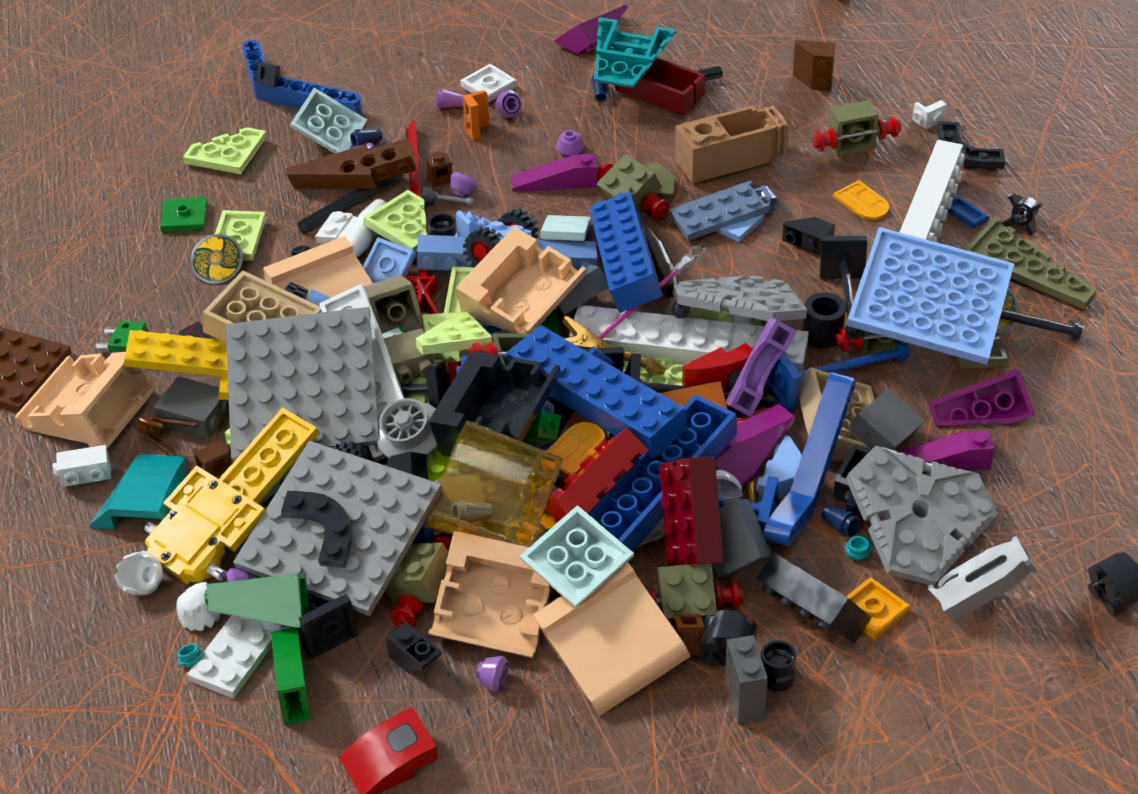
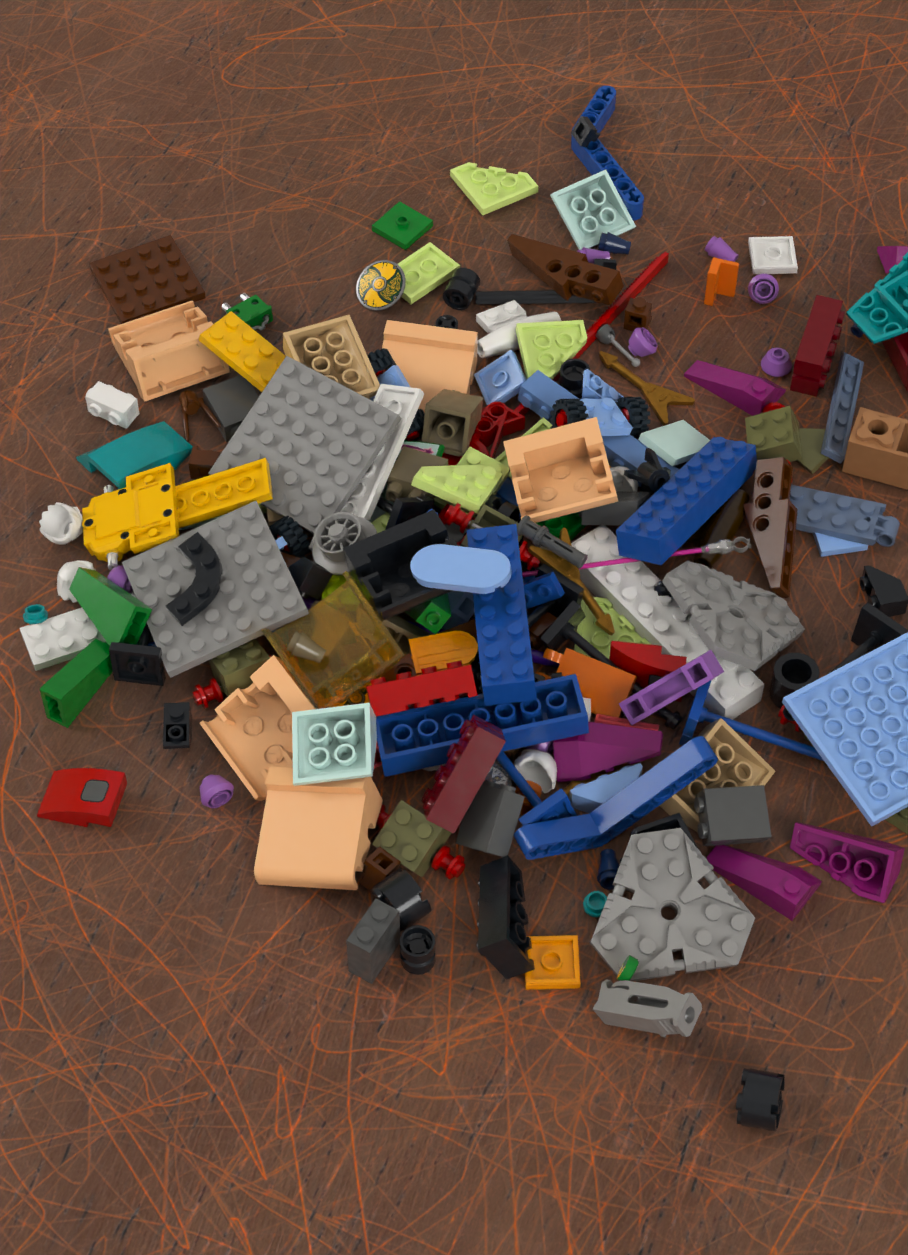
camera: 40 degrees right, 10 degrees up
none -> light blue tile [410,544,512,594]
none -> black wheel [443,268,480,310]
none -> dark grey pin [517,515,588,569]
none -> pearl gold piece [599,351,695,426]
none -> green tile [616,955,639,981]
none -> black brick [624,448,671,495]
none -> reddish brown brick [743,457,798,598]
none -> dark red piece [790,295,845,397]
none -> sand blue tile [821,352,864,464]

